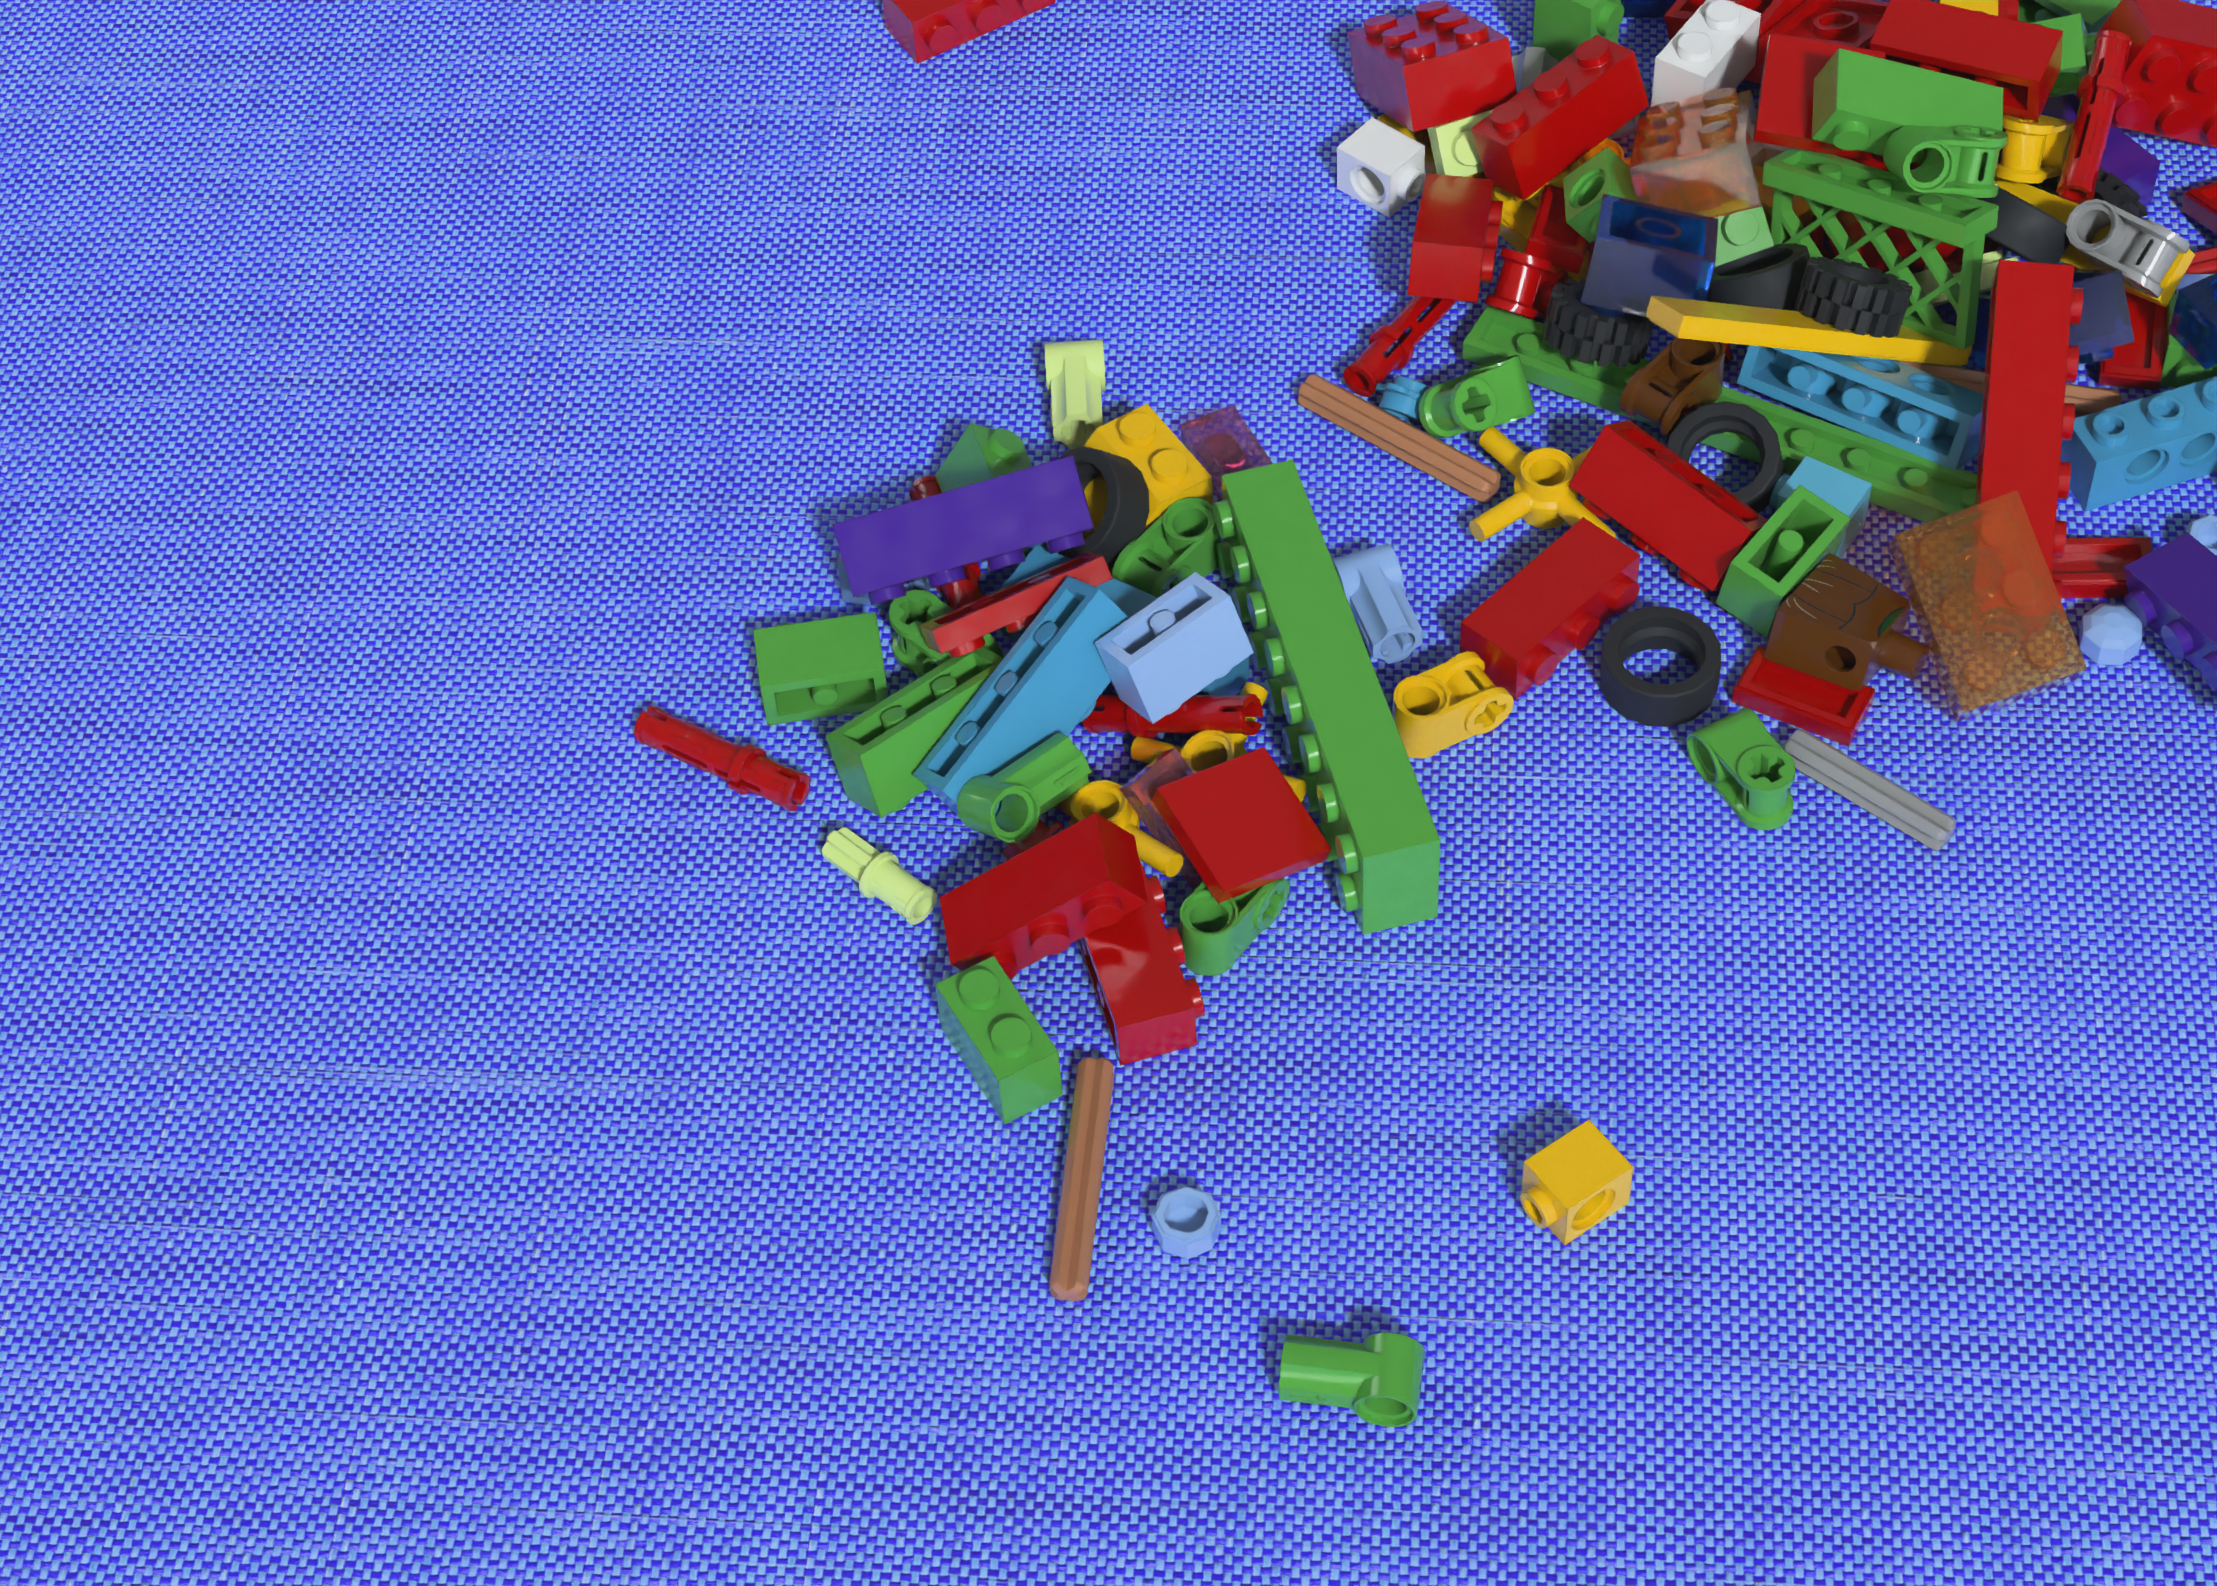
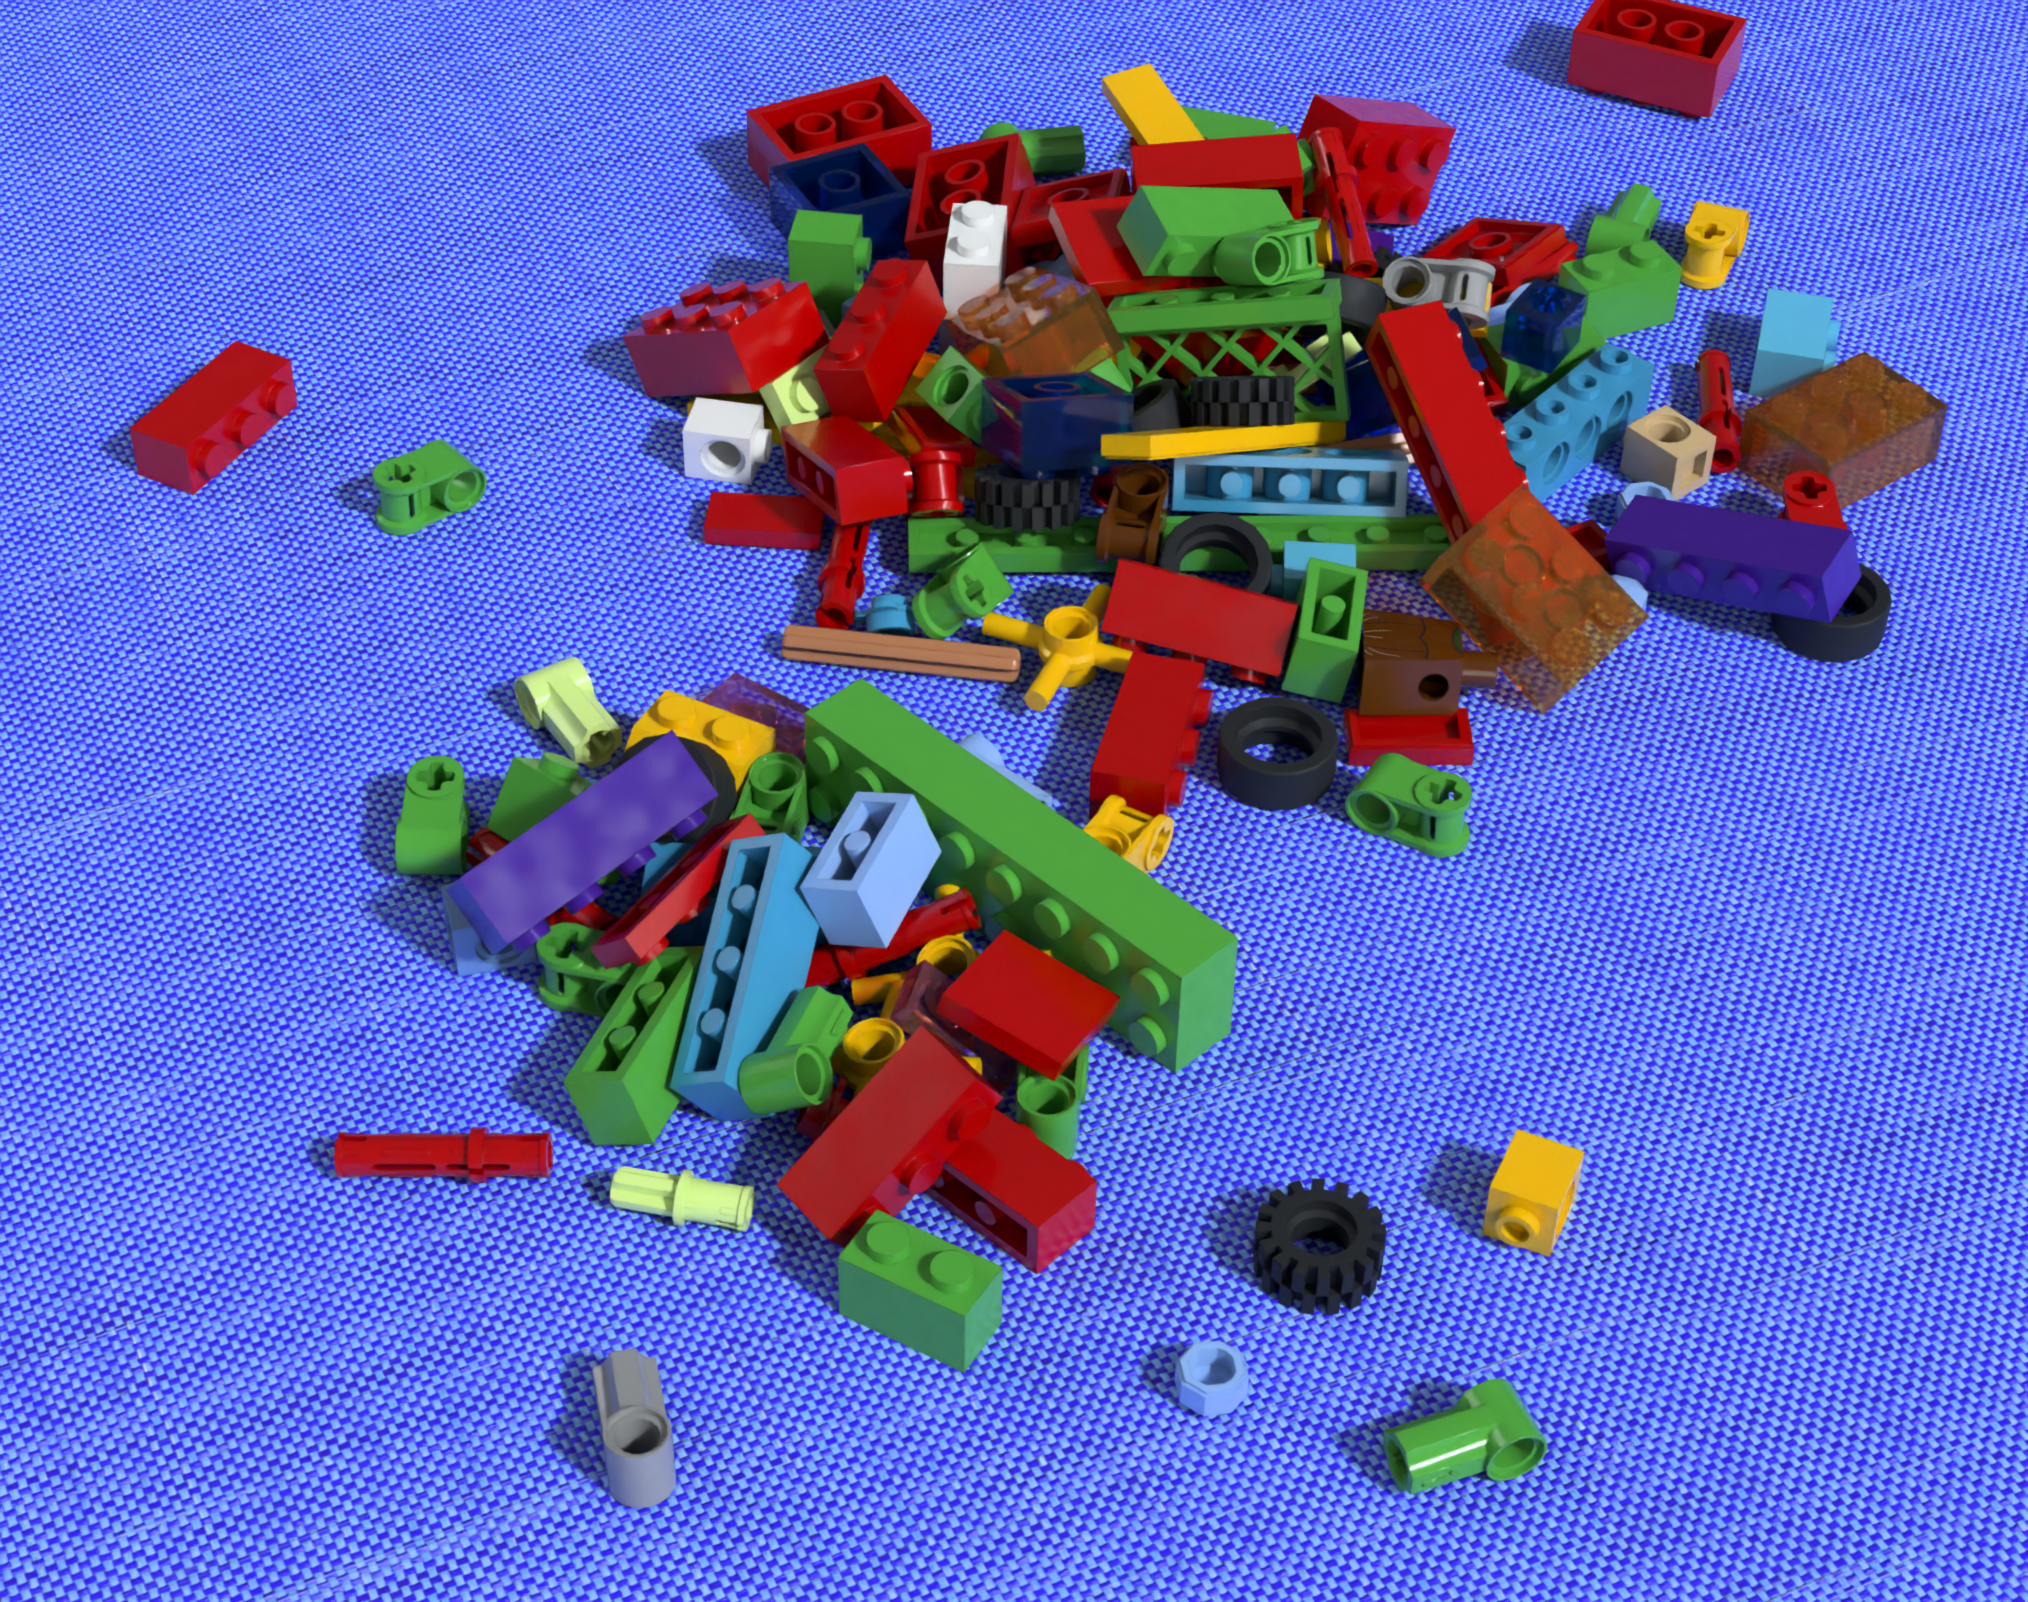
camera: 35 degrees left, 10 degrees down
bright green brick [753,612,889,726] -> none
nougat axle [1049,1057,1114,1302] -> none
light grey axle [1783,729,1957,851] -> none
none -> bright green piece [373,439,487,536]
none -> bright green piece [395,755,471,875]
none -> light grey piece [592,1348,676,1508]
none -> red tile [704,492,827,550]
none -> black tyre [1253,1178,1387,1315]

